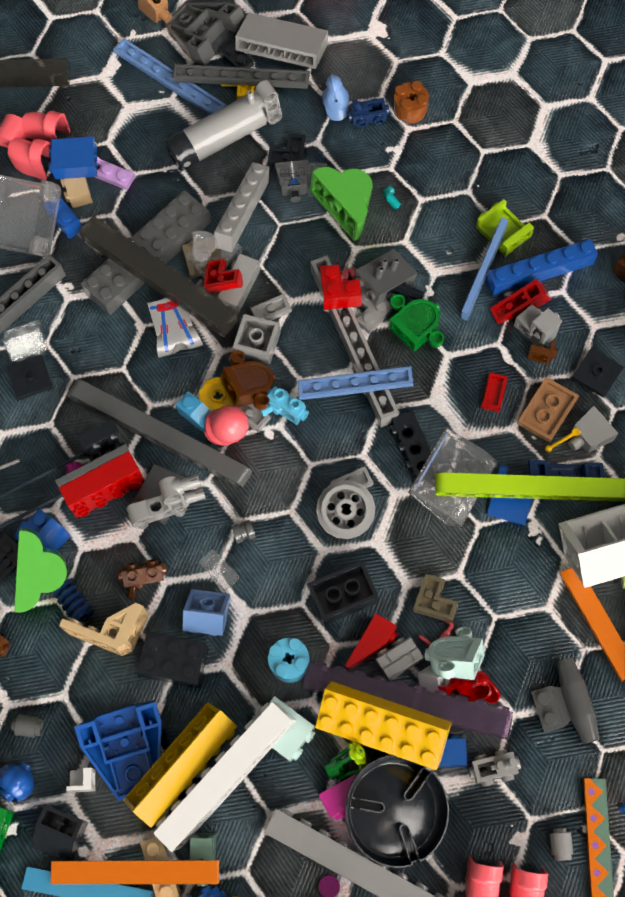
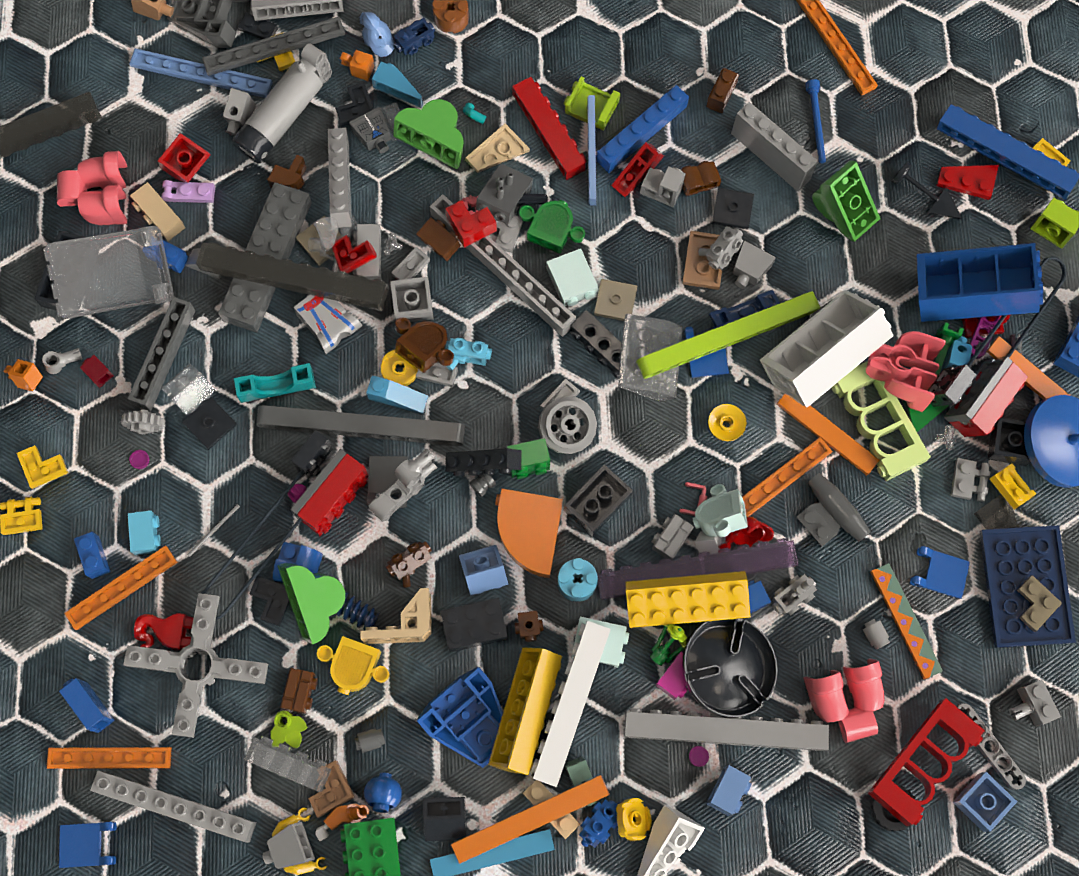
camera: 30 degrees left, 5 degrees up
blue brick [49,136,97,180] -> none
white panel [66,768,96,793] -> none
clear plate [199,549,240,591] -> none
coral tile [204,405,249,446] -> none
medium blue tile [298,366,414,400] -> none
red slope [345,614,398,671] -> none
dark tan plate [413,574,458,623] -> none
red tile [481,372,508,412] -> none
reddish brown bracket [527,340,558,365] -> none
yellow hinge [545,428,581,453] -> none
none -> red slope [158,133,210,183]
none -> light grey torso [223,88,256,135]
none -> teal arch [234,363,316,403]
none -> reddish brown brick [267,155,306,190]
none -> yellow piece [317,636,390,695]
none -> orange brick [340,50,375,81]
none -> dark azure slope [372,62,423,108]
none -> clear plant [383,232,402,256]
none -> reddish brown brick [416,217,461,262]
none -> black brick [445,448,522,476]
none -> tan wing [465,124,530,173]
none -> orange brick [495,489,563,578]
none -> green brick [507,438,550,479]
none -> red brick [512,77,587,180]
none -> reddish brown brick [515,611,544,642]
none -> light aqua brick [546,249,598,306]
none -> dark tan plate [594,279,638,322]
none -> reddish brown brick [681,161,721,196]
none -> light grey brick [699,226,743,270]
none -> yellow dish [708,404,747,441]
none -> orange tile [742,437,833,517]

